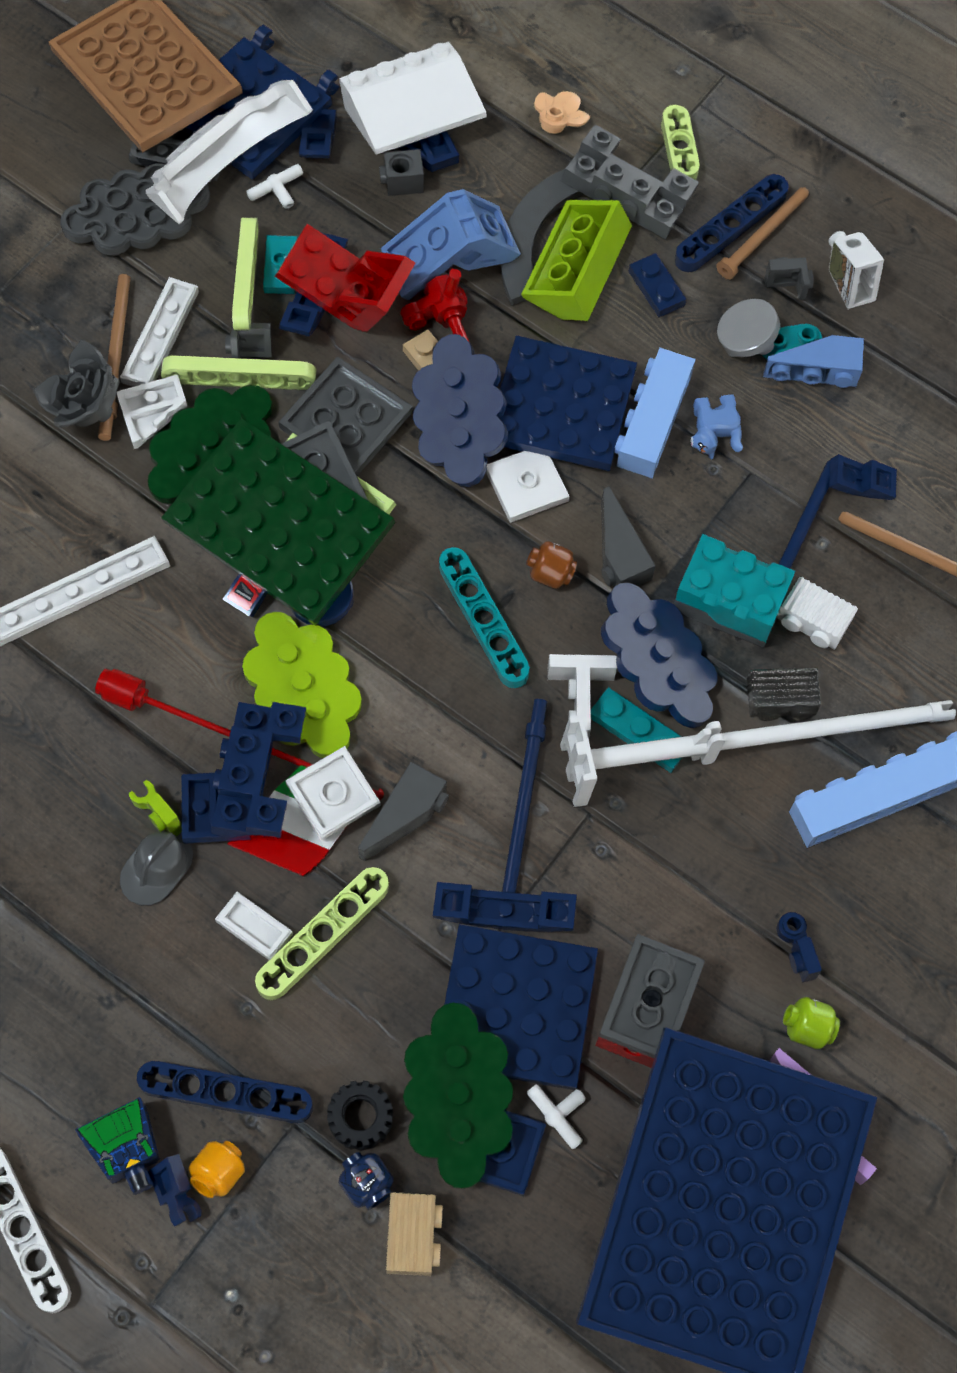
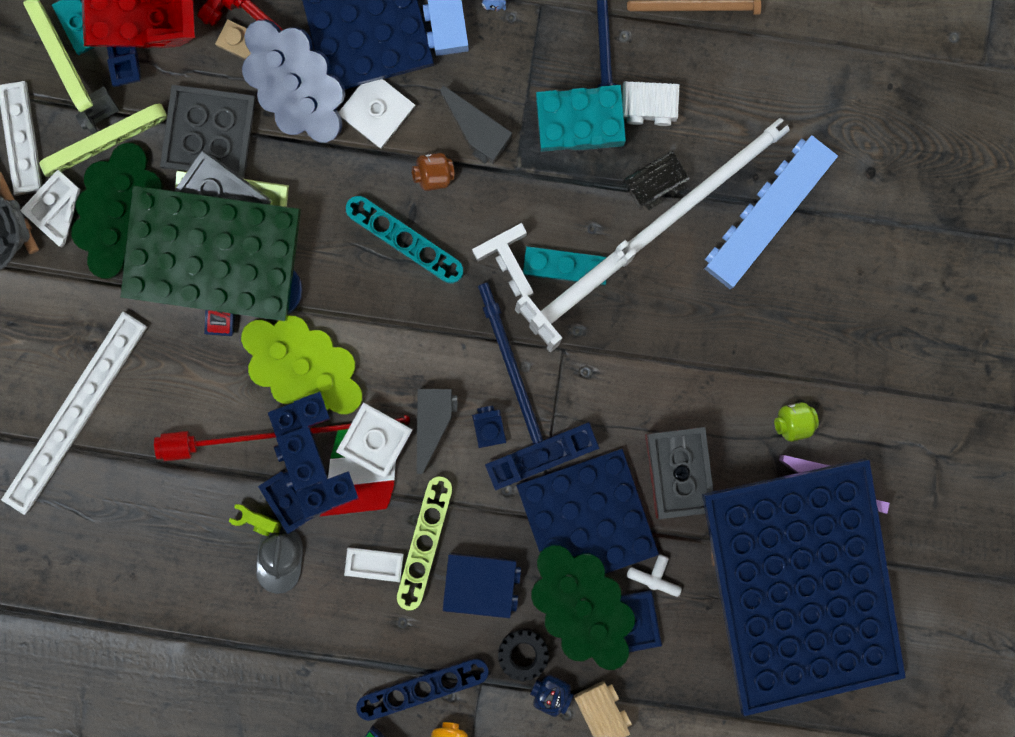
camera: 25 degrees left, 20 degrees up
dark blue plate [601,583,717,728] -> none
dark blue plate [776,912,822,983] -> none
none -> dark blue brick [443,553,521,618]
none -> dark blue bracket [472,405,506,448]

